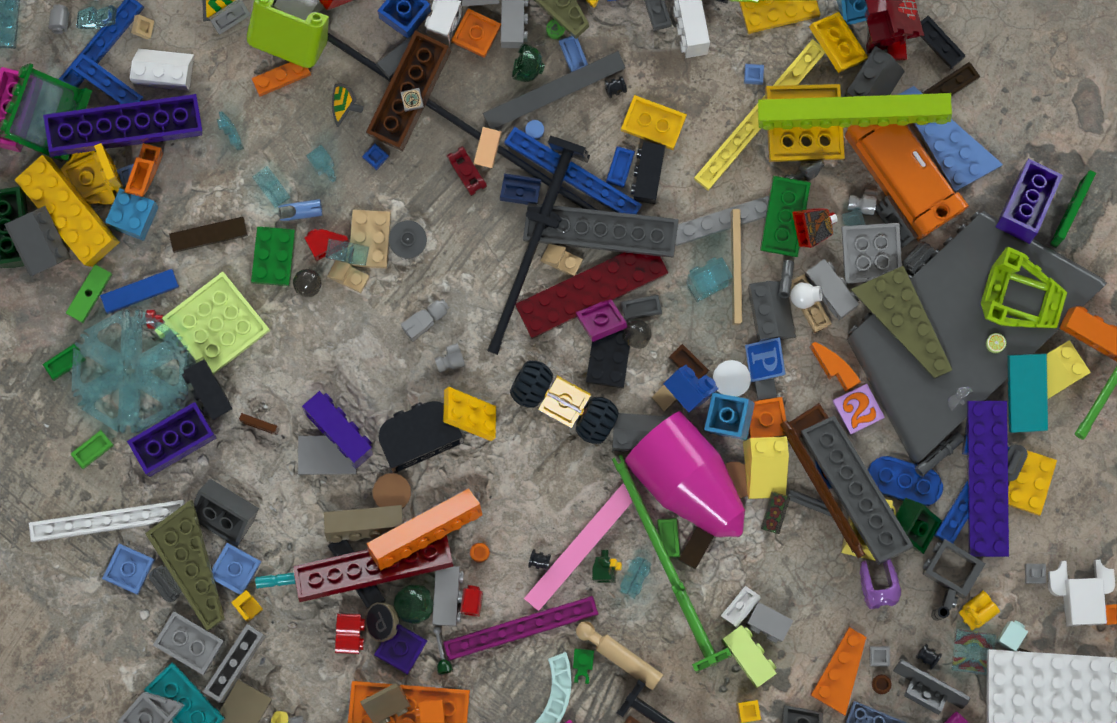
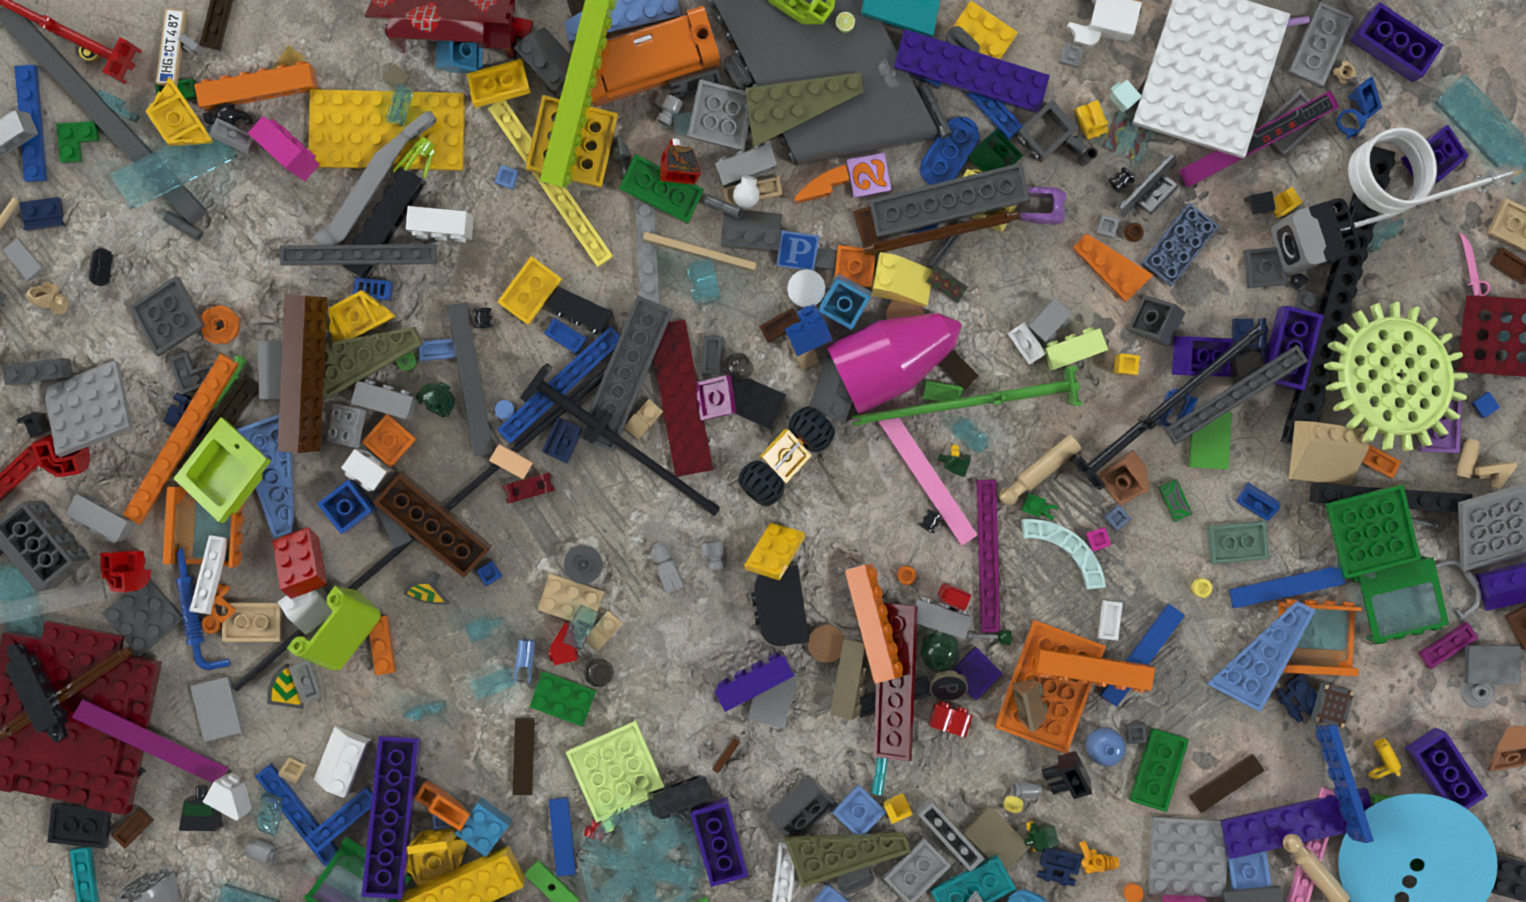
camera: 70 degrees left, 10 degrees up
tile [401,88,424,112] -> none

